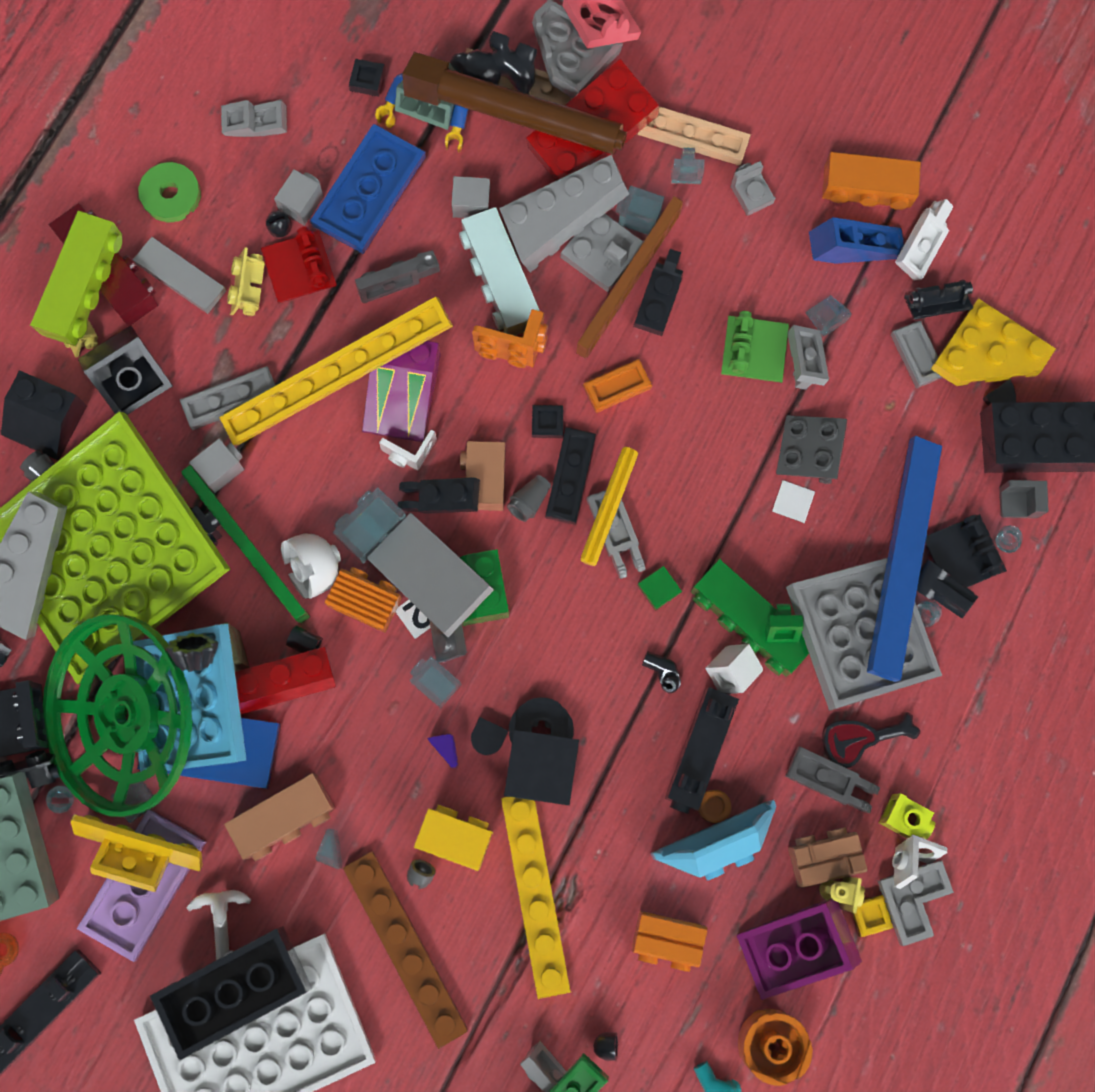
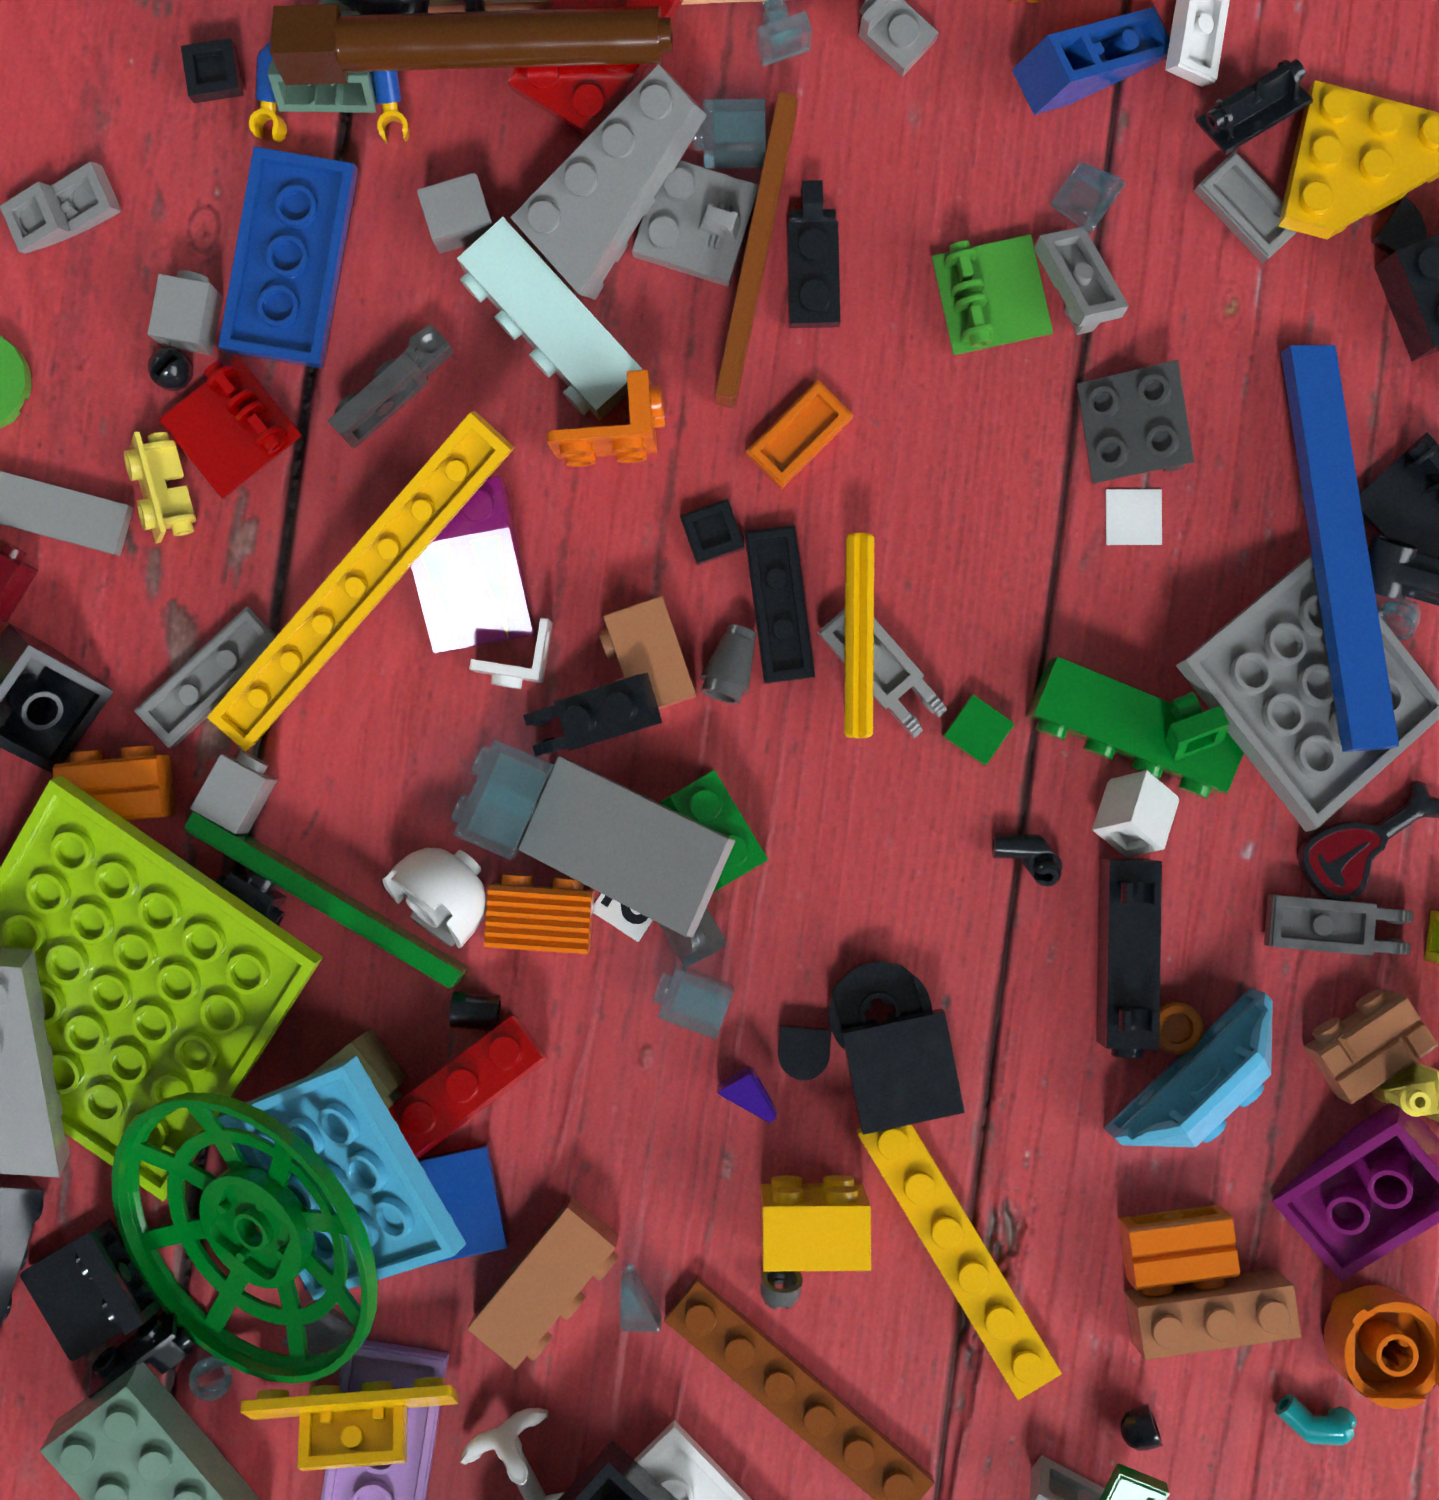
camera: 10 degrees left, 10 degrees up
black piece [166,633,218,672] -> none
none -> orange brick [52,746,176,821]
none -> nougat brick [1124,1269,1302,1360]

